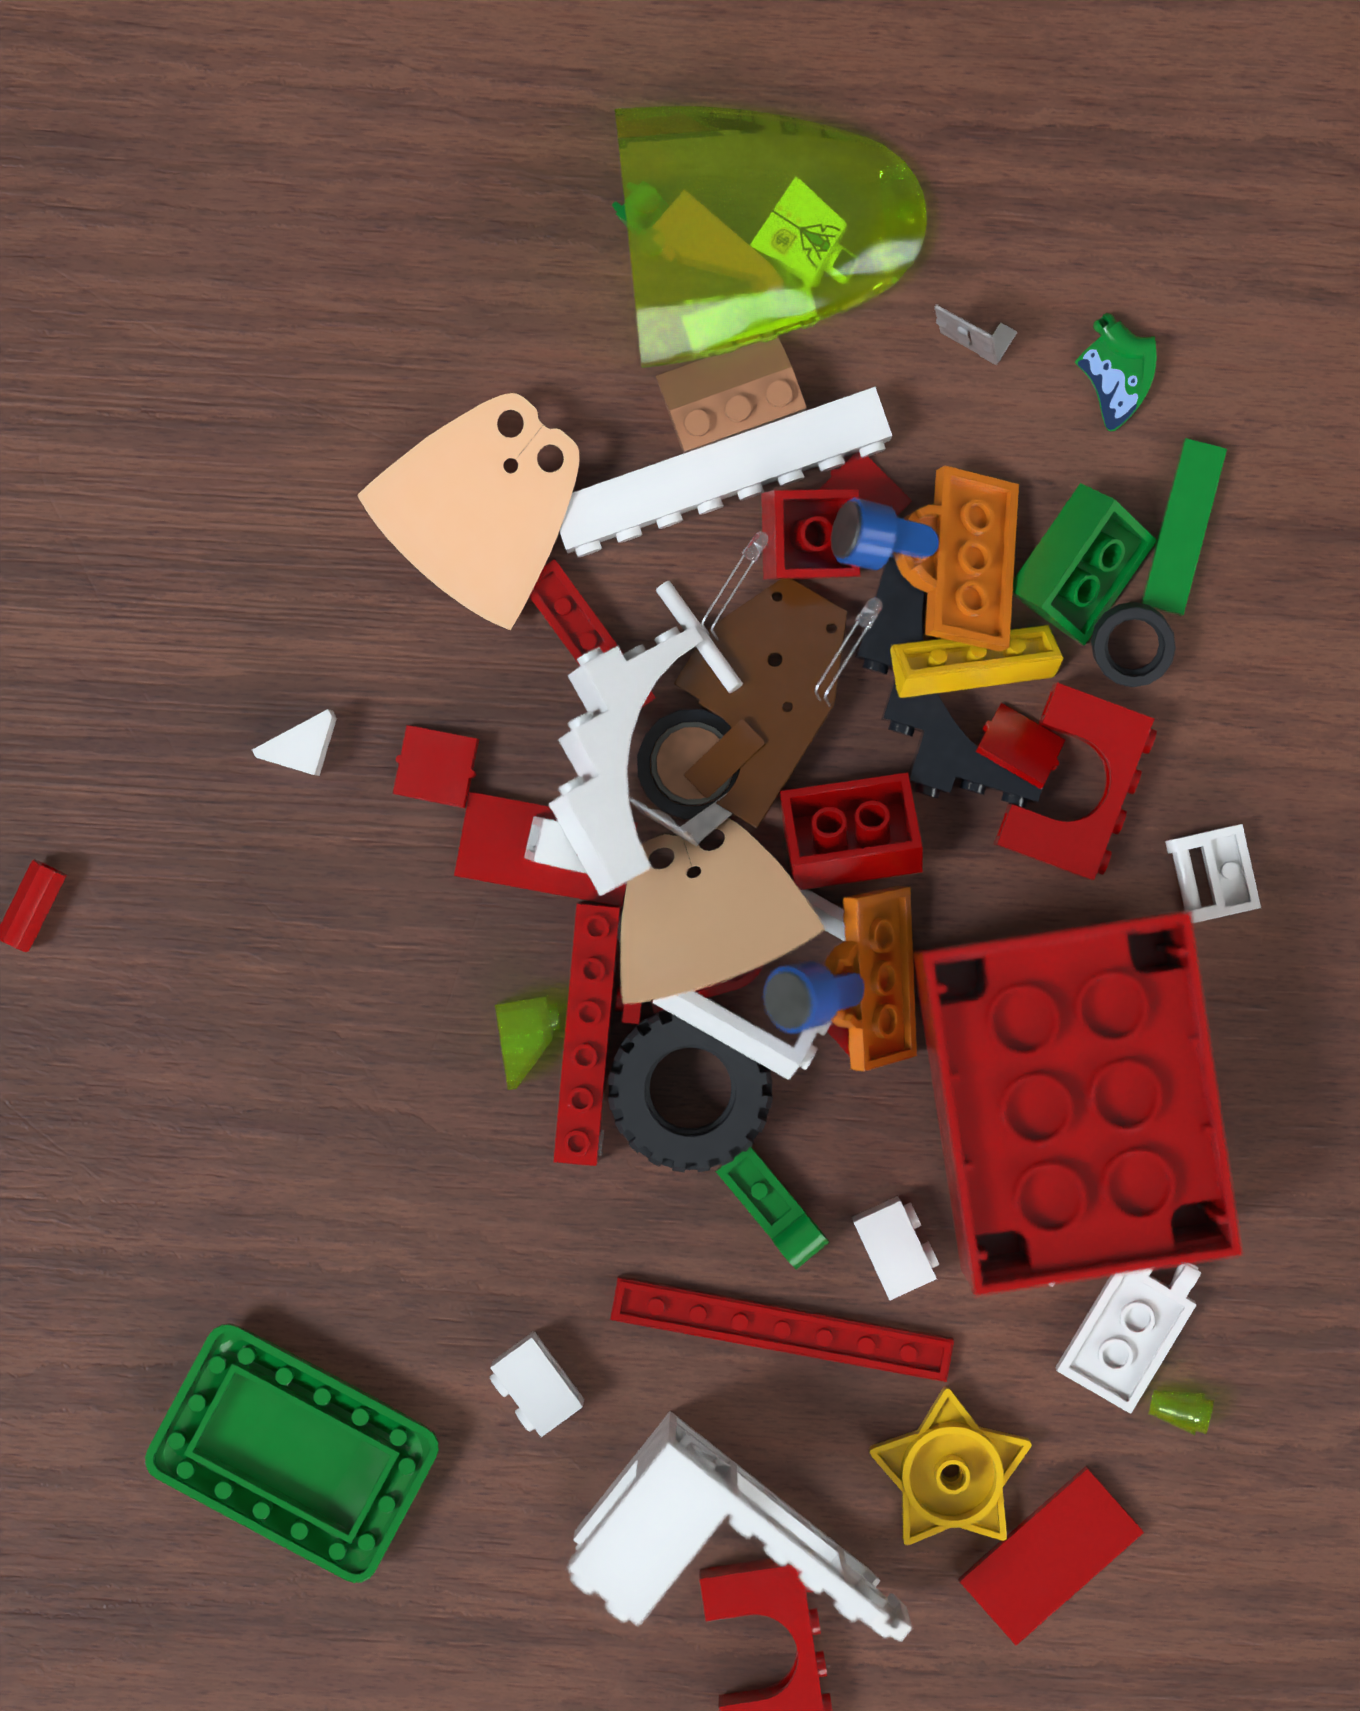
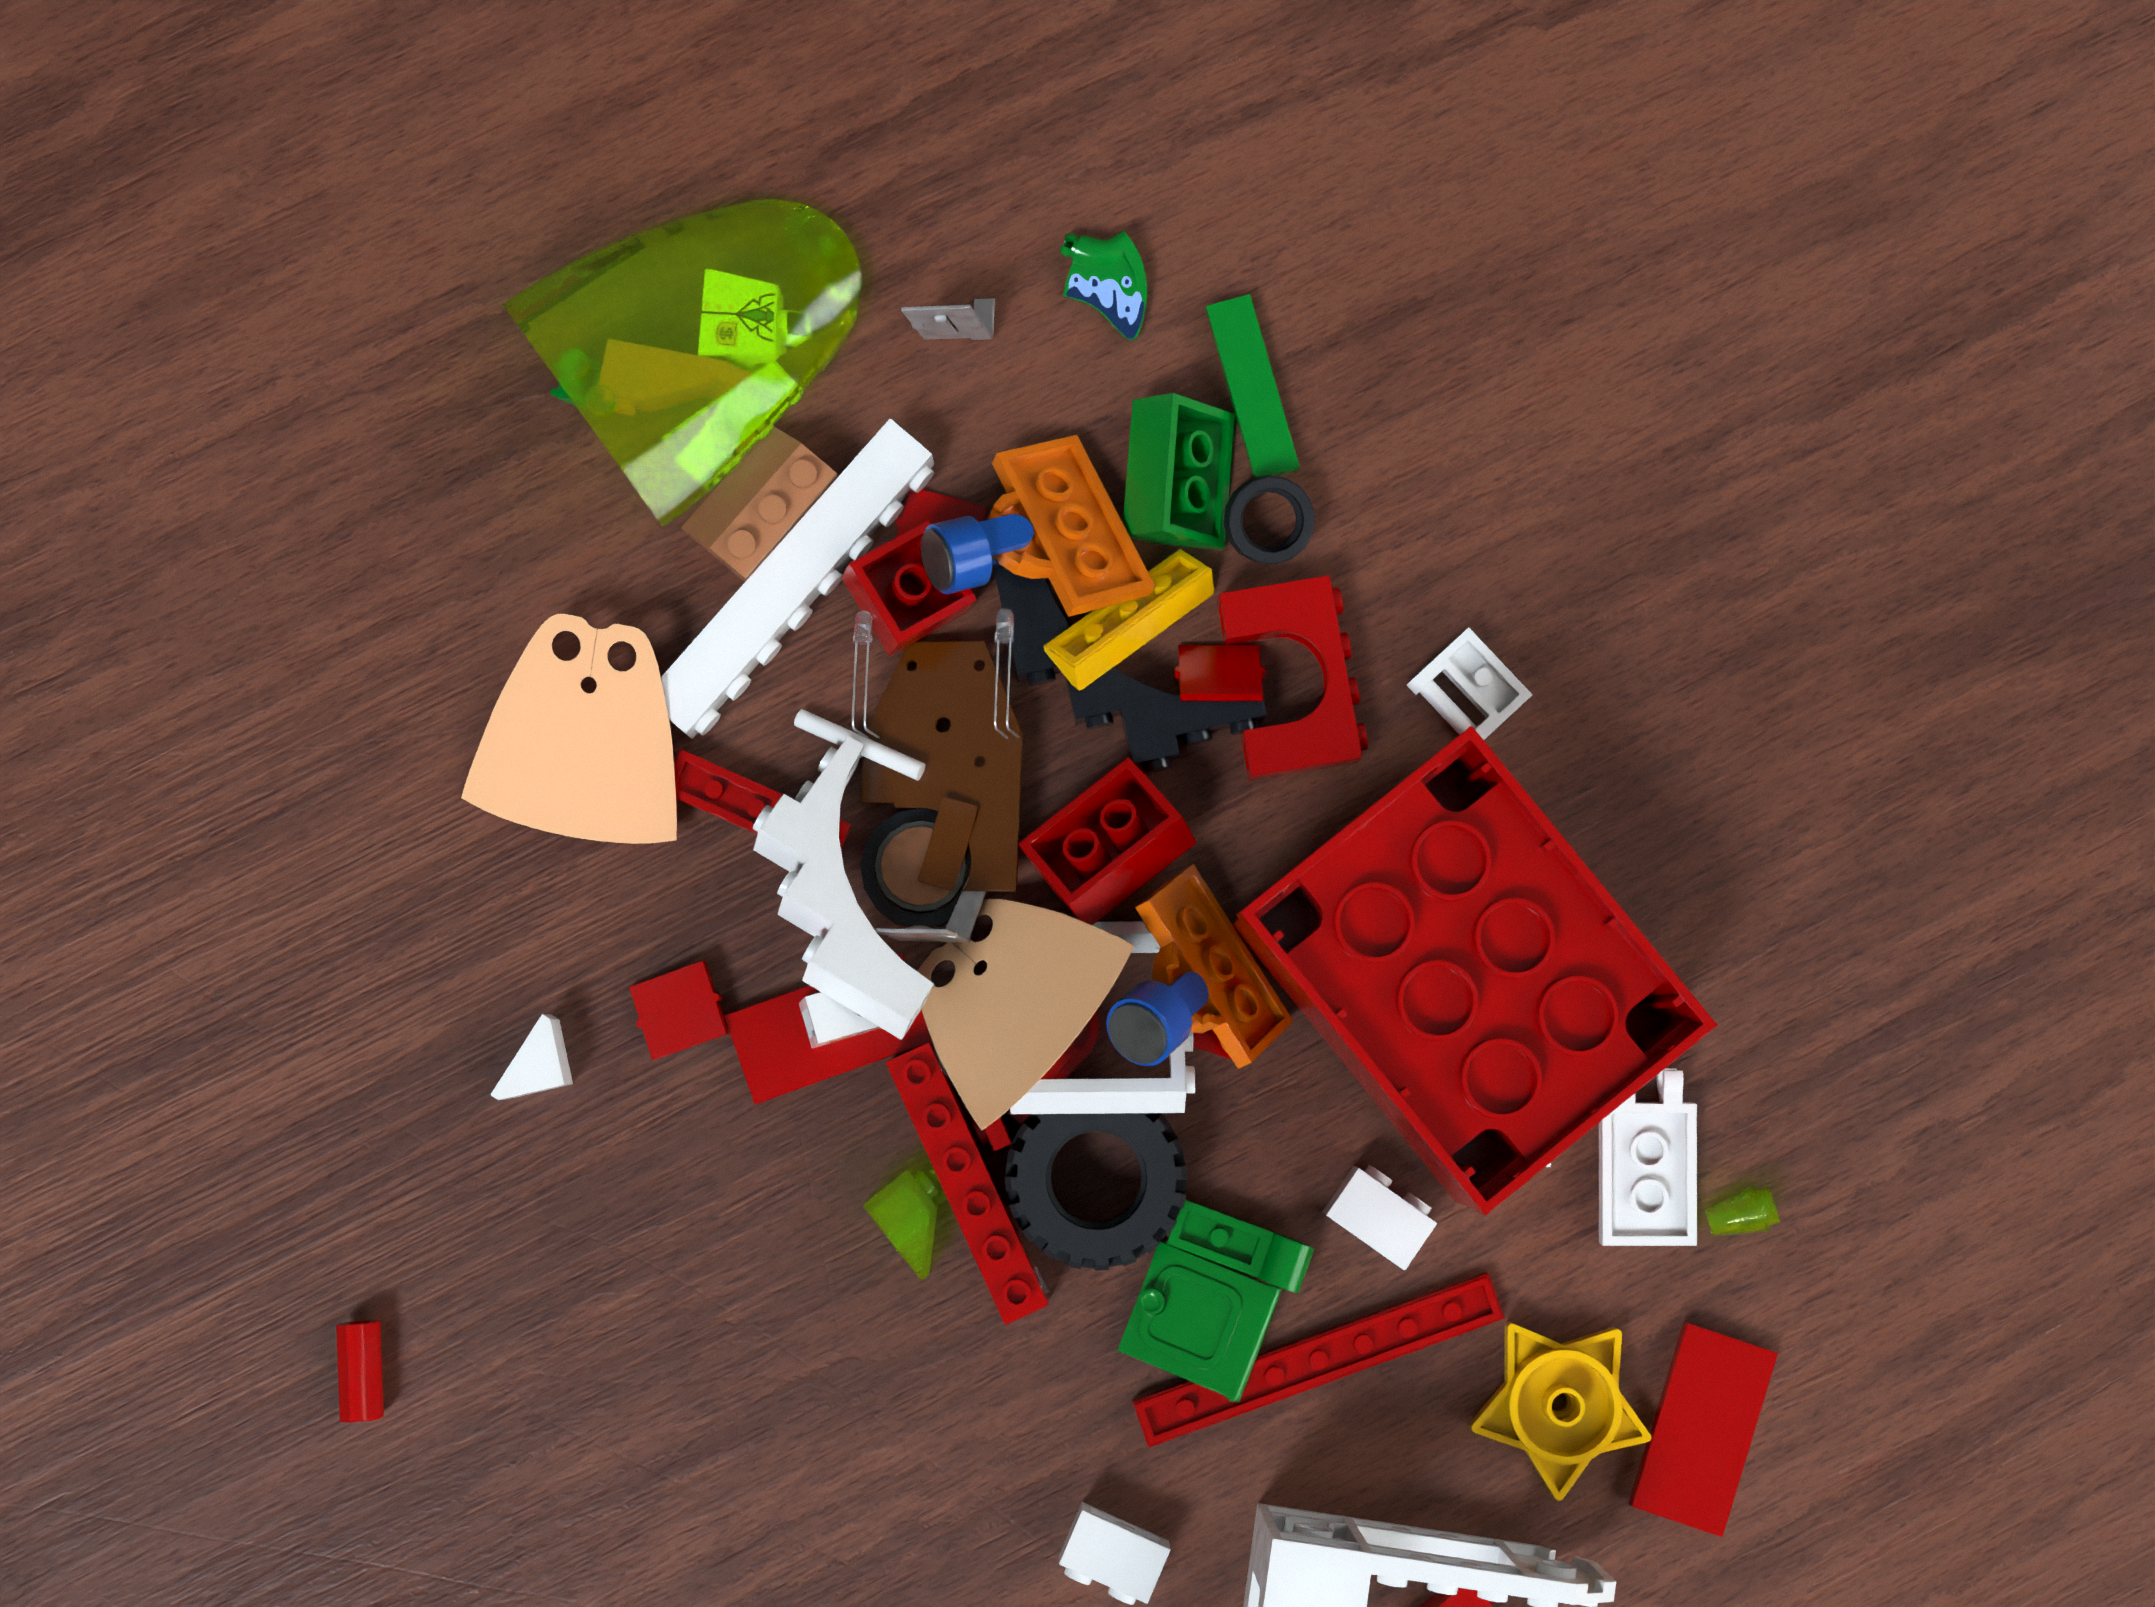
camera: 35 degrees left, 5 degrees down
none -> green container [1117,1242,1282,1402]

